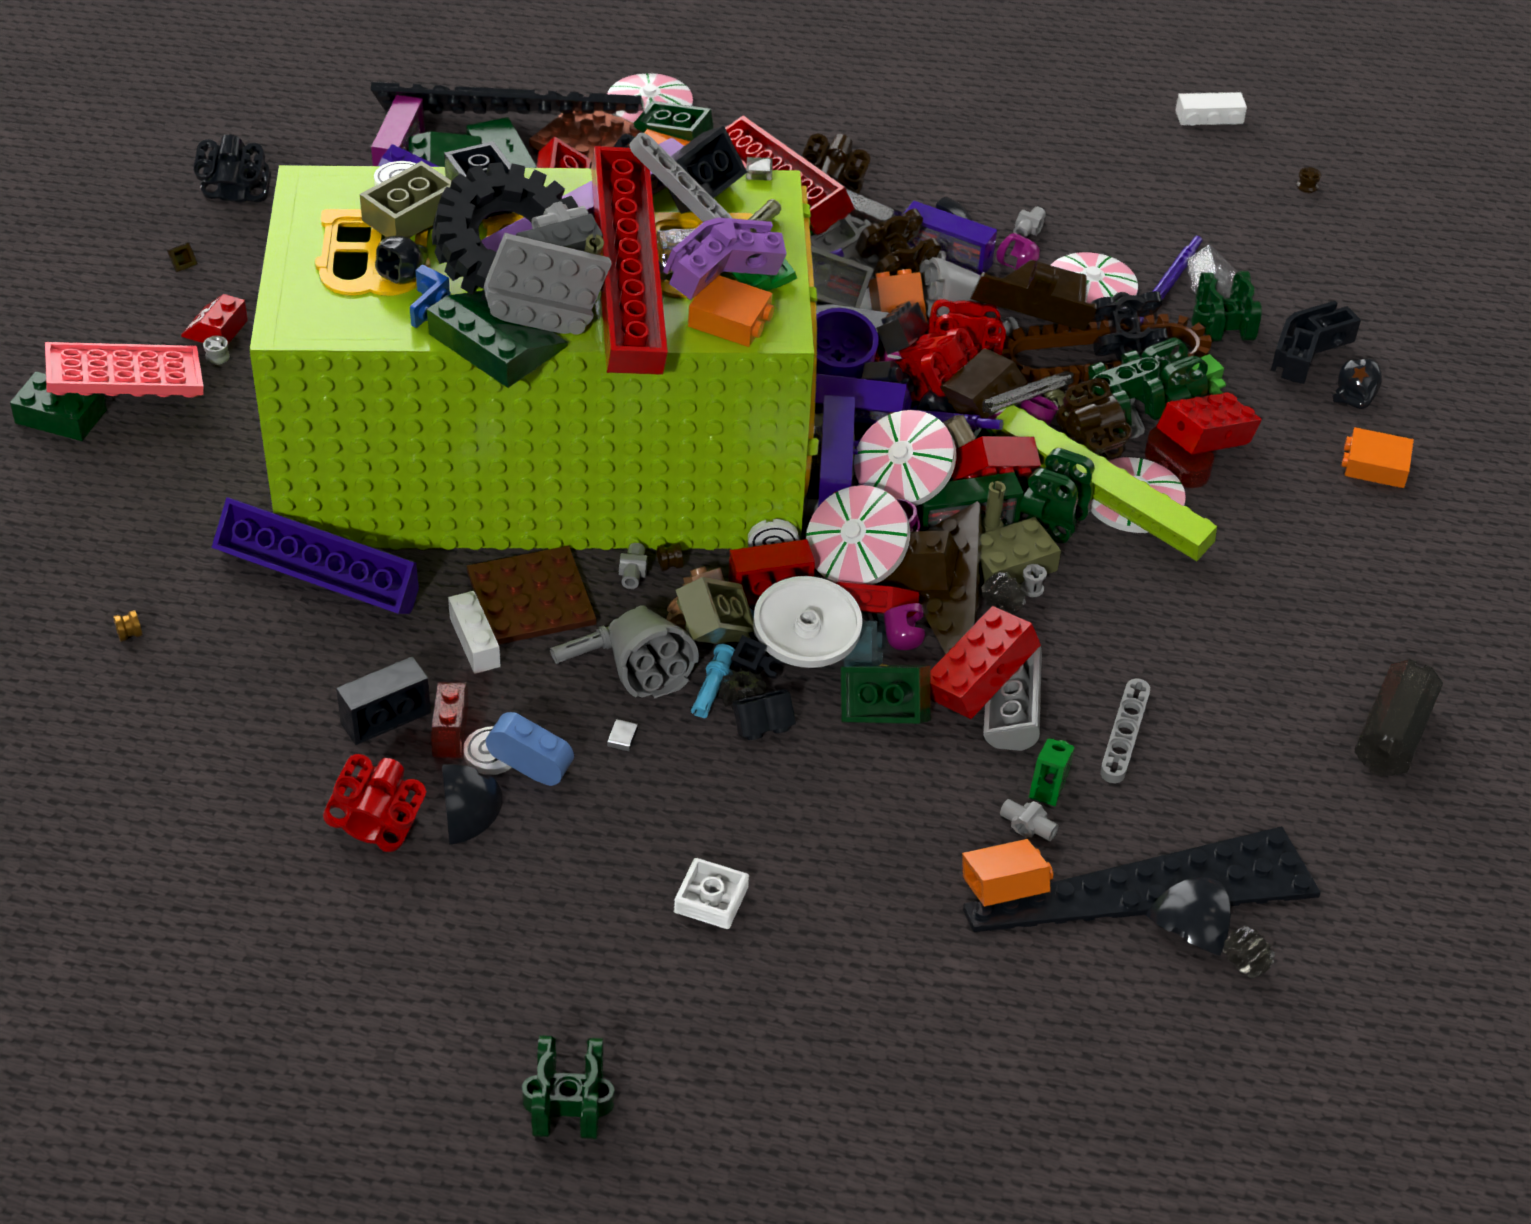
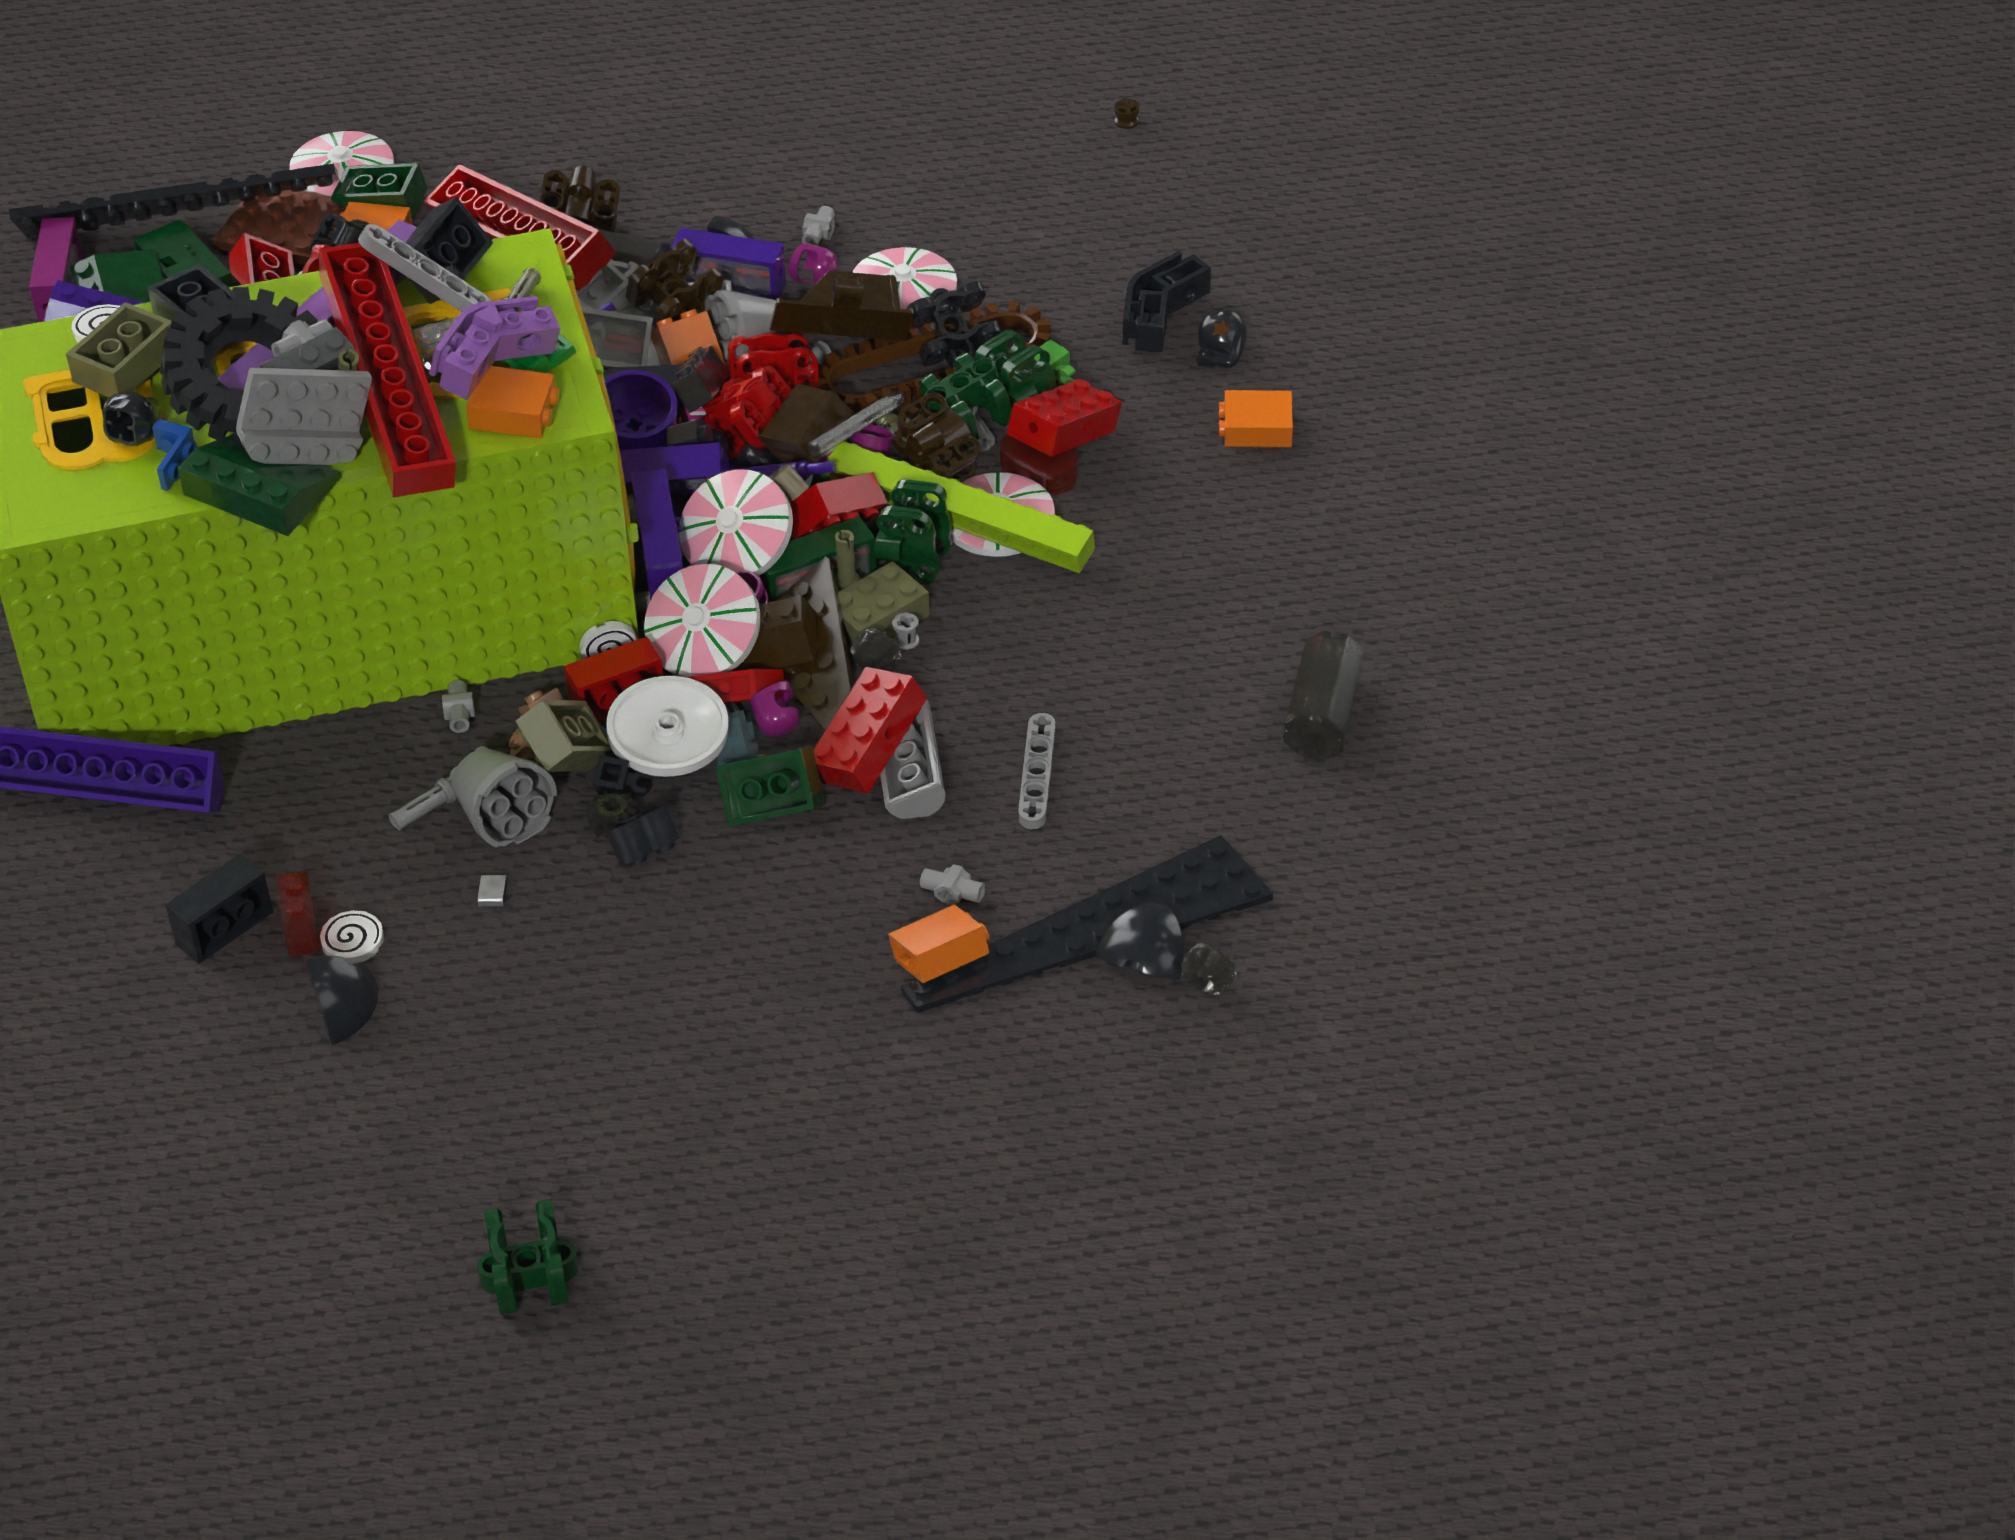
camera: 10 degrees left, 0 degrees up
red piece [323,754,426,852] -> none
white brick [448,591,500,674] -> none
copper plate [467,546,596,645] -> none
medium blue brick [486,712,574,786] -> none
dark brown wheel [657,543,683,571] -> none
white brick [674,858,749,929] -> none
medium azure pin [691,644,735,718] -> none
clear smoke tile [746,157,773,180] -> none
green torso [1029,739,1075,806] -> none
dark purple axle [1140,236,1202,325] -> none
white brick [1176,92,1247,125] -> none
clear slope [1187,244,1236,299] -> none
dark green piece [1191,271,1262,342] -> none

